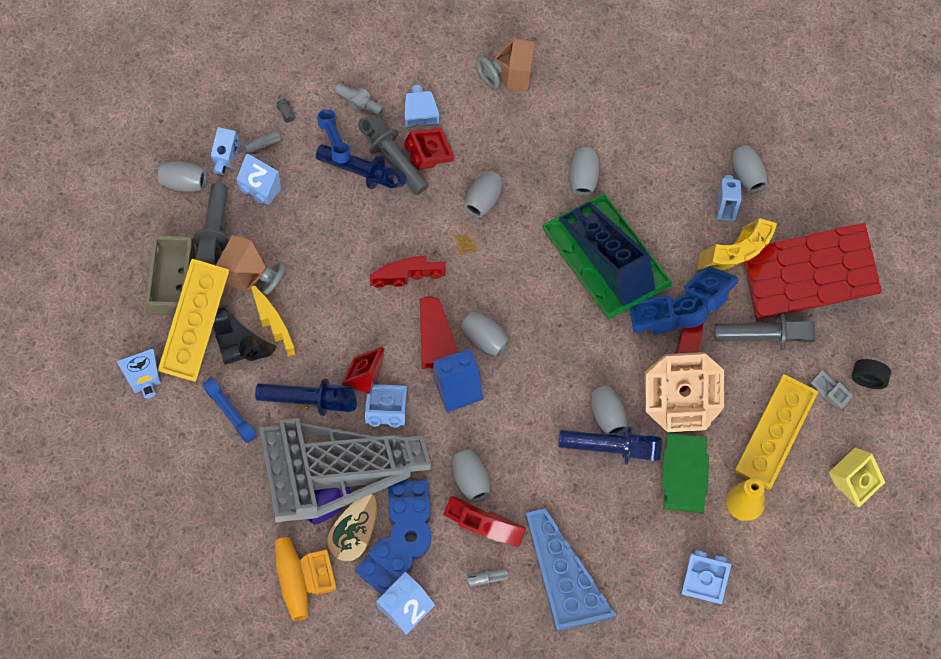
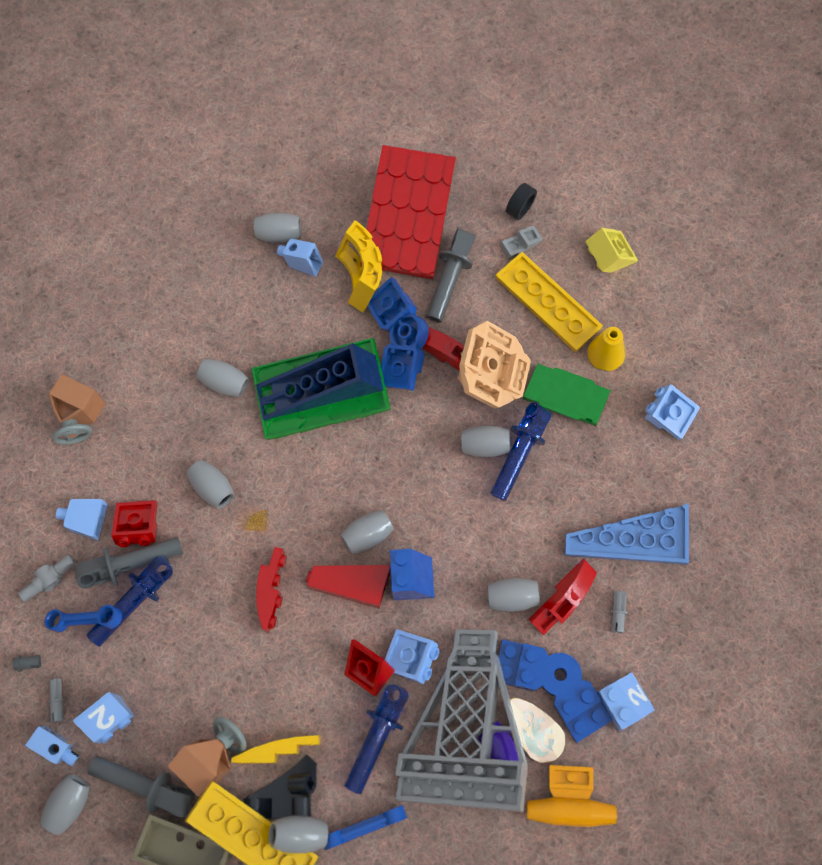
camera: 65 degrees left, 5 degrees up
none -> light grey piece [269,816,328,854]

